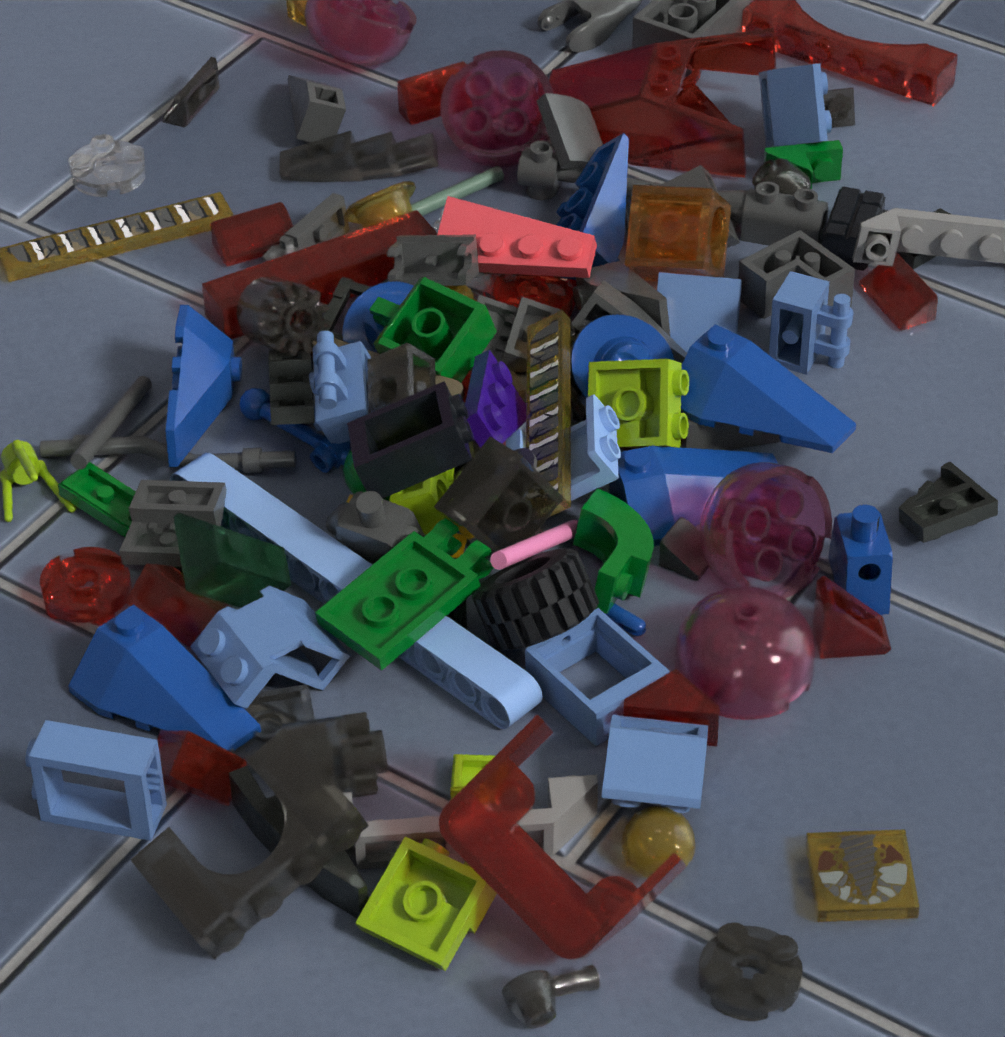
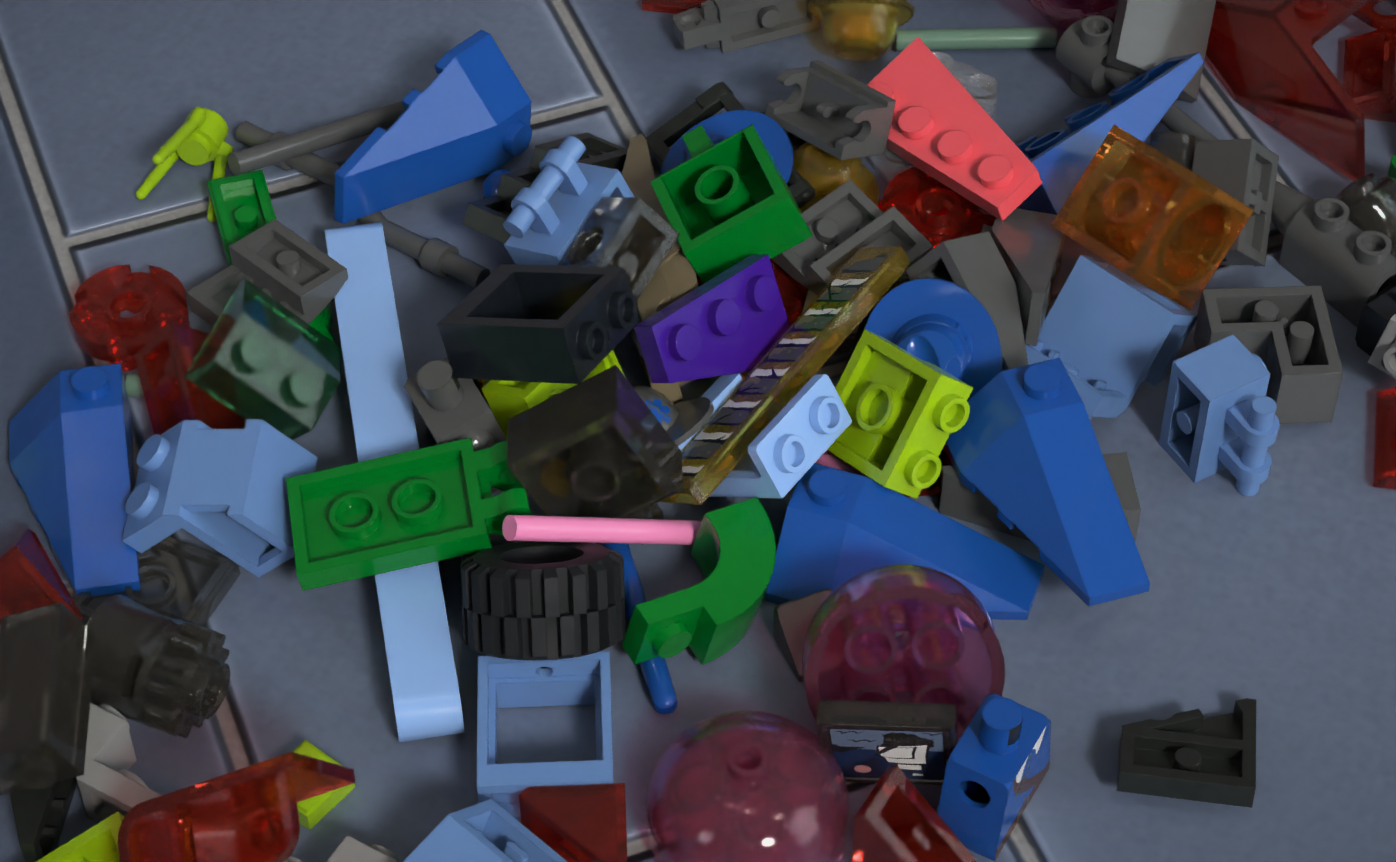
camera: 35 degrees right, 5 degrees up
clear red brick [202,210,438,340] -> none
clear smoke gear [237,276,331,356] -> none
none -> tile [816,700,958,785]

